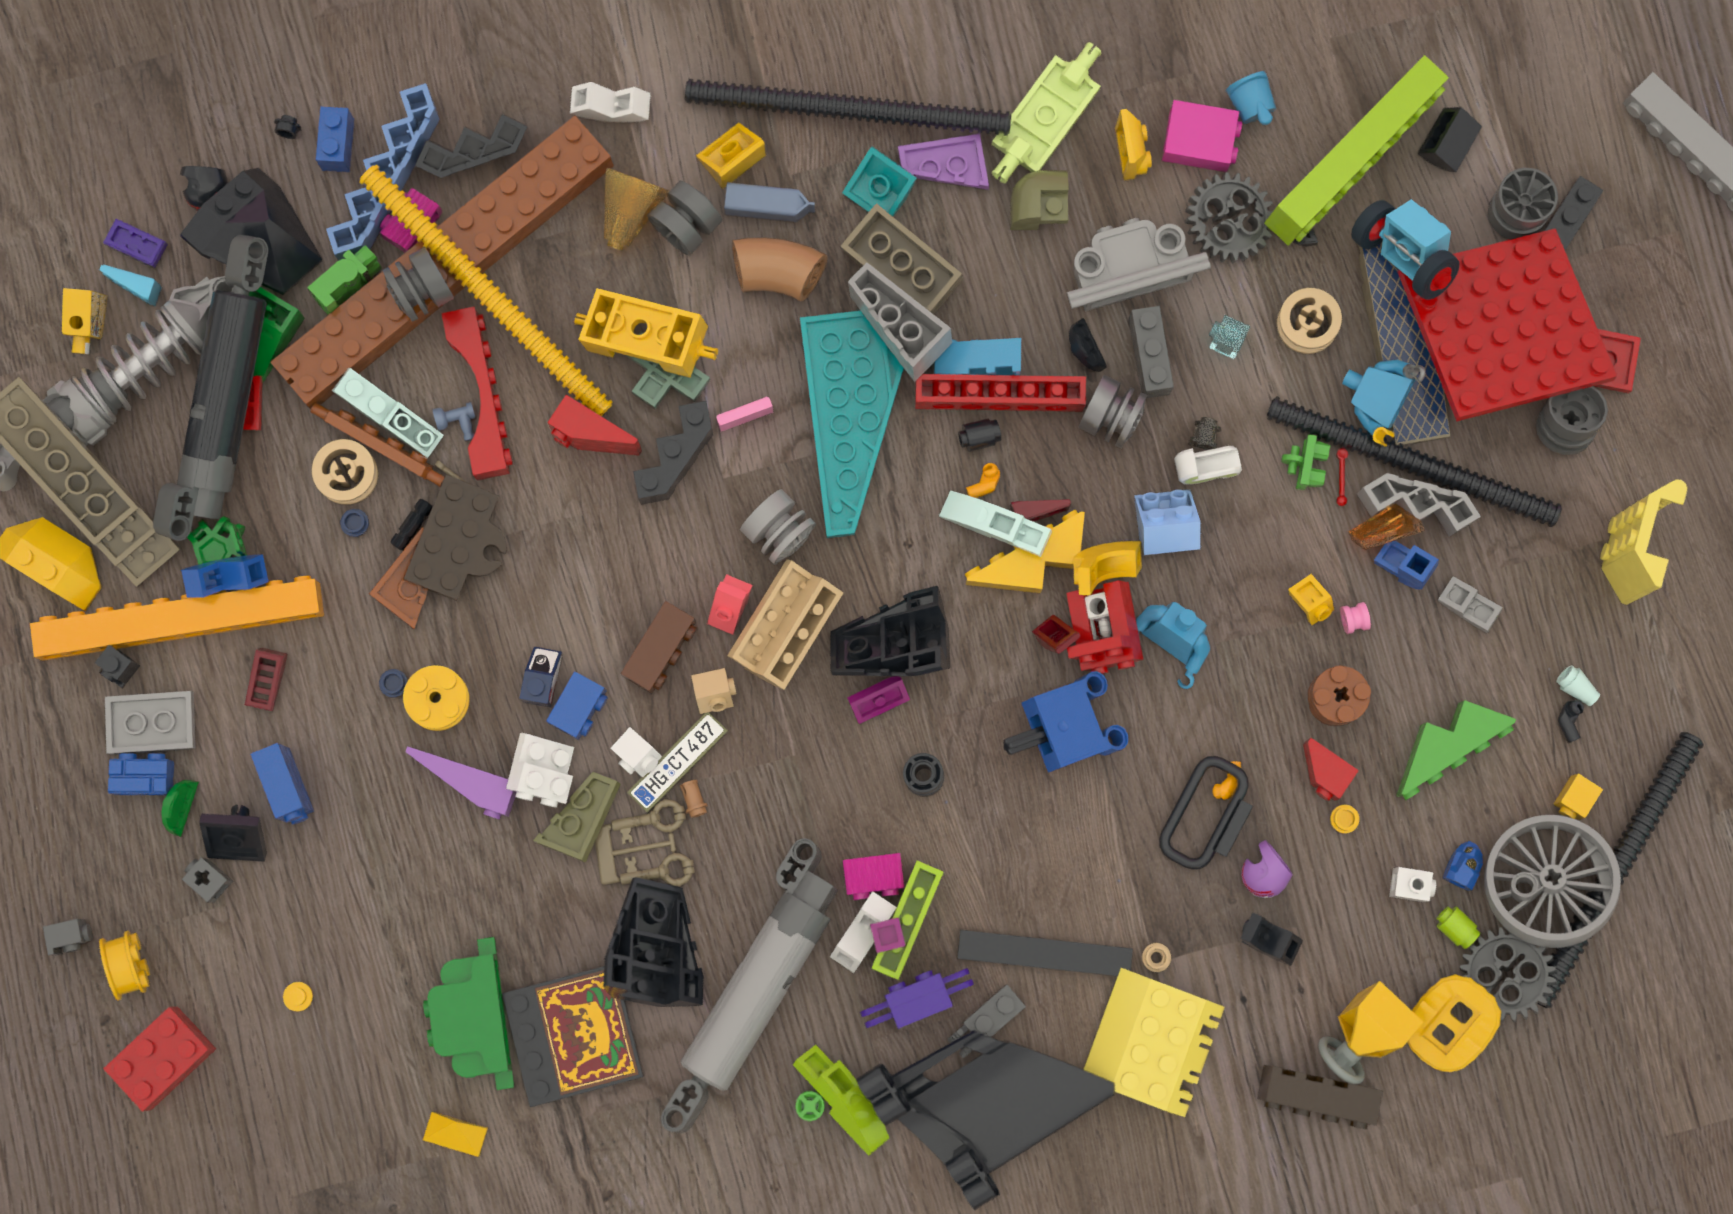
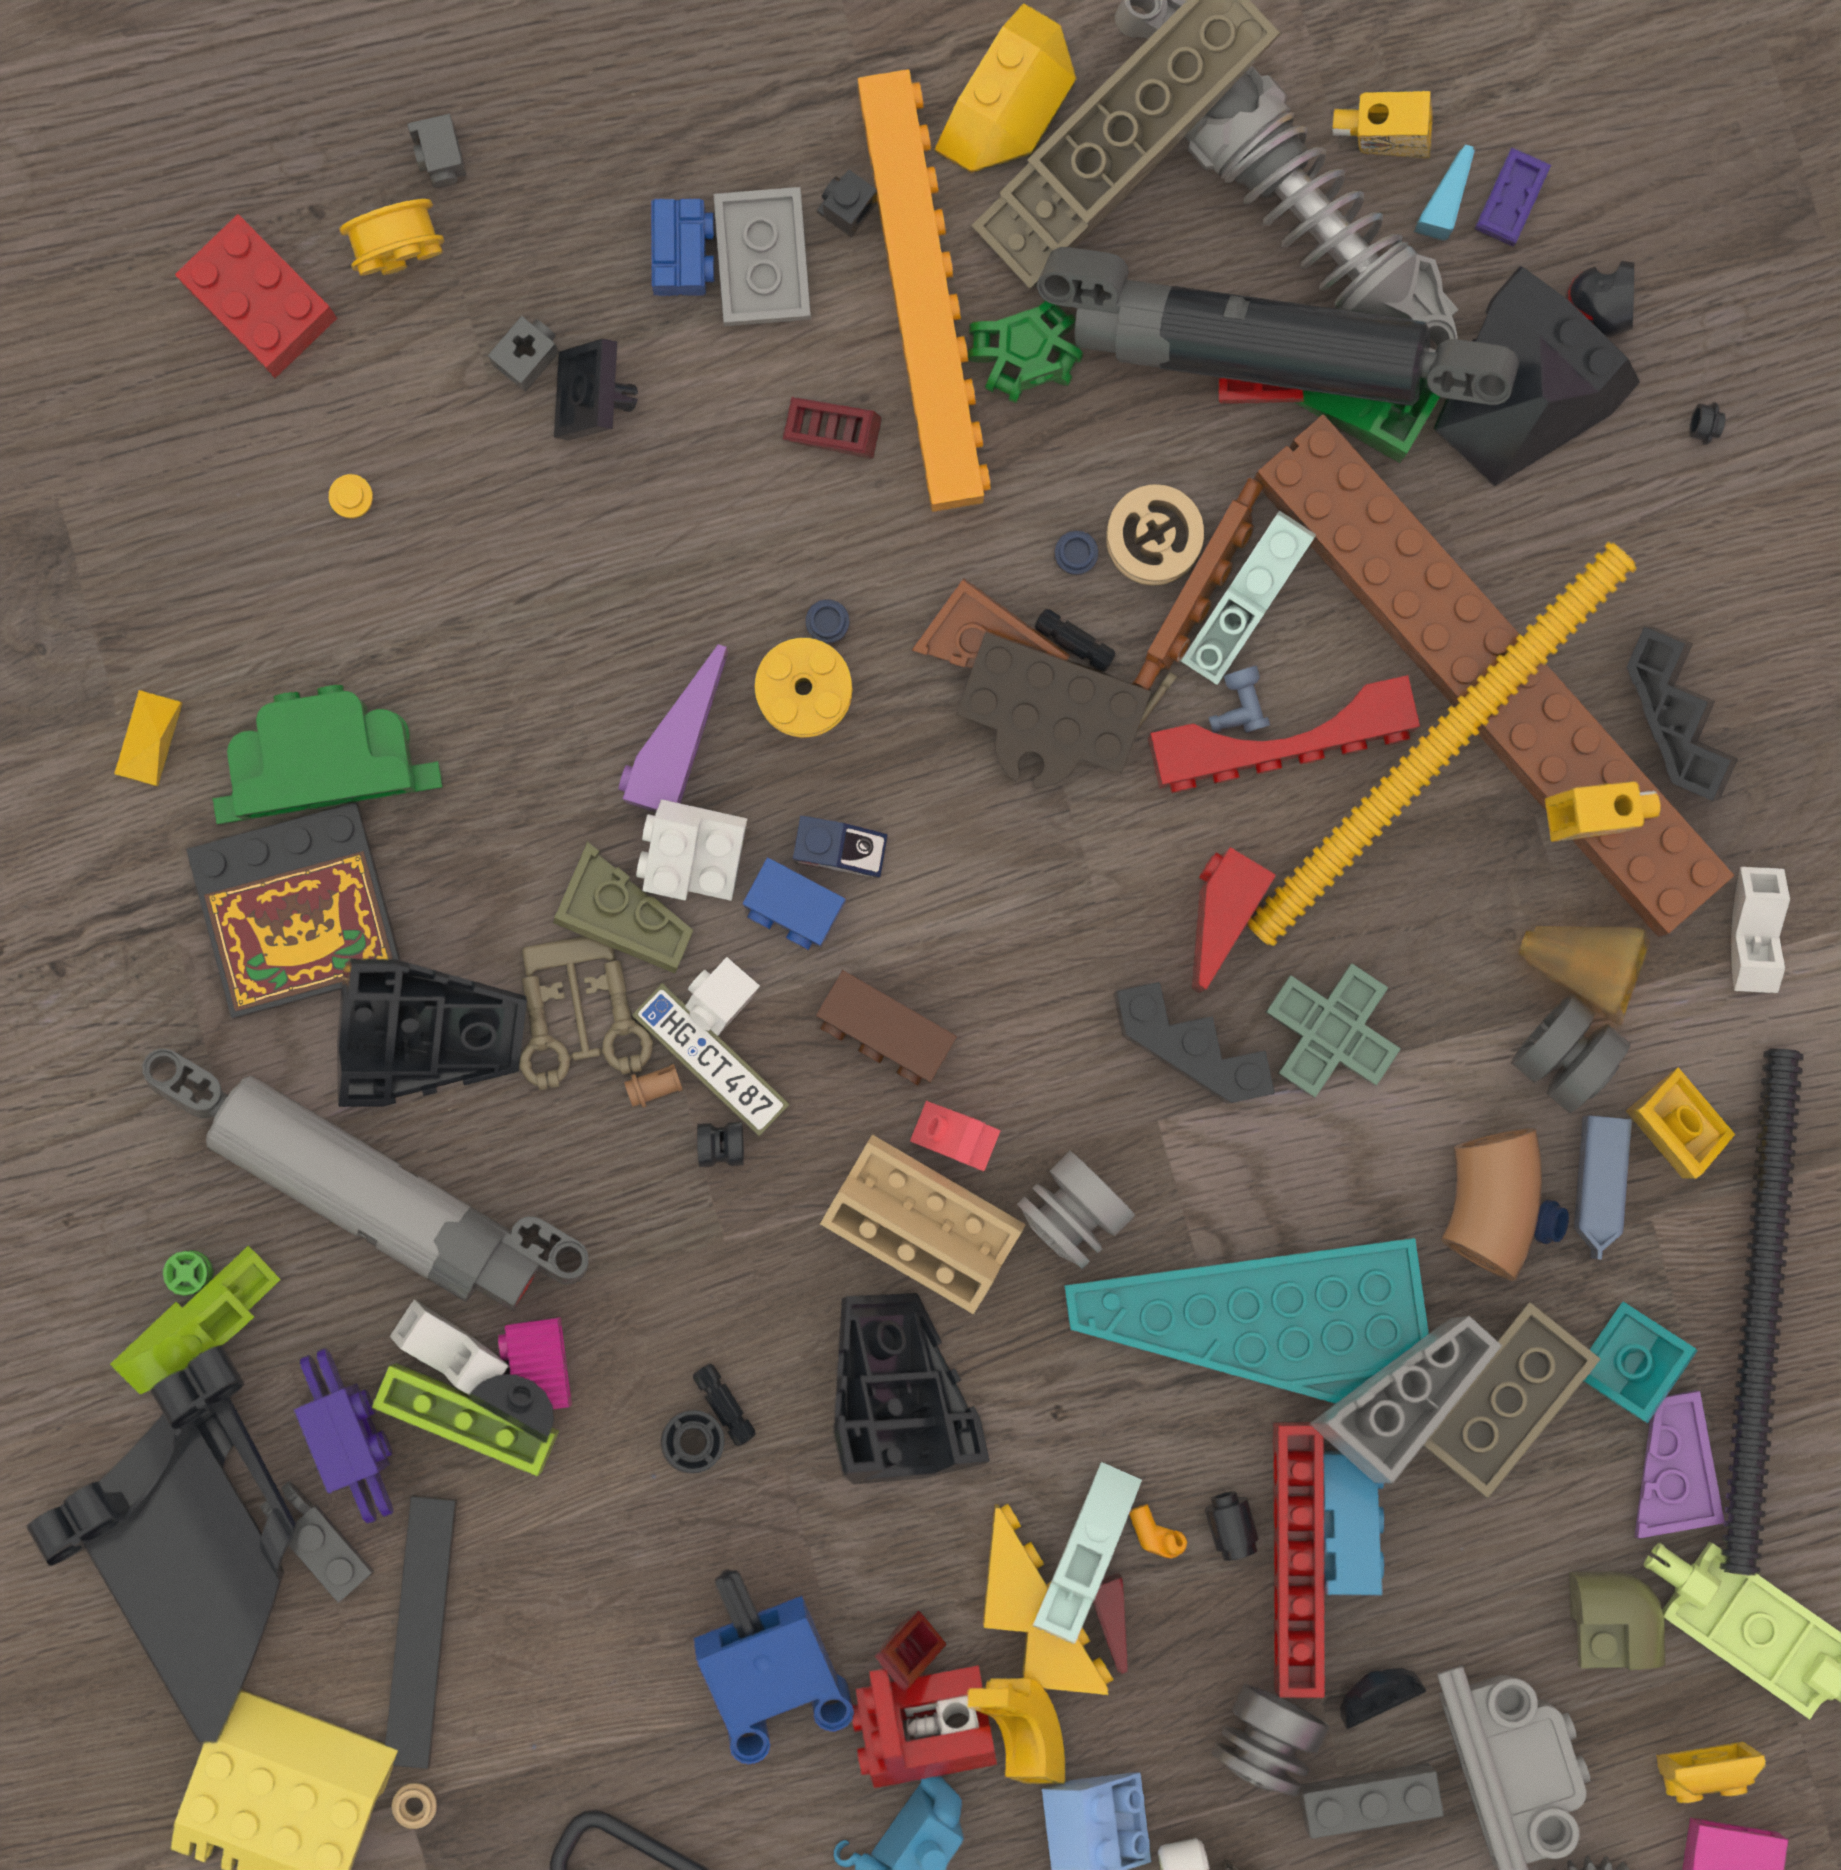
camera: 85 degrees right, 5 degrees up
green plate [161,780,199,837] -> none
blue brick [181,554,269,598] -> none
blue brick [250,743,314,825] -> none
bright green hips [307,245,382,315] -> none
blue brick [316,107,354,172] -> none
medium blue brick [326,83,440,261] -> none
dark pink brick [380,188,442,253] -> none
dark grey wheel [382,247,454,322] -> none
yellow brick [574,288,718,378] -> none
tan brick [691,668,737,714] -> none
bright pink tile [716,397,773,432] -> none
magenta plate [847,676,910,724] -> none
magenta plate [870,917,905,953] -> none
none -> black plate [469,1375,554,1443]
none -> black axle [693,1364,756,1446]
none -> black wheel [697,1122,744,1167]
none -> dark blue plate [1534,1200,1569,1244]
none -> yellow torso [1545,782,1660,842]

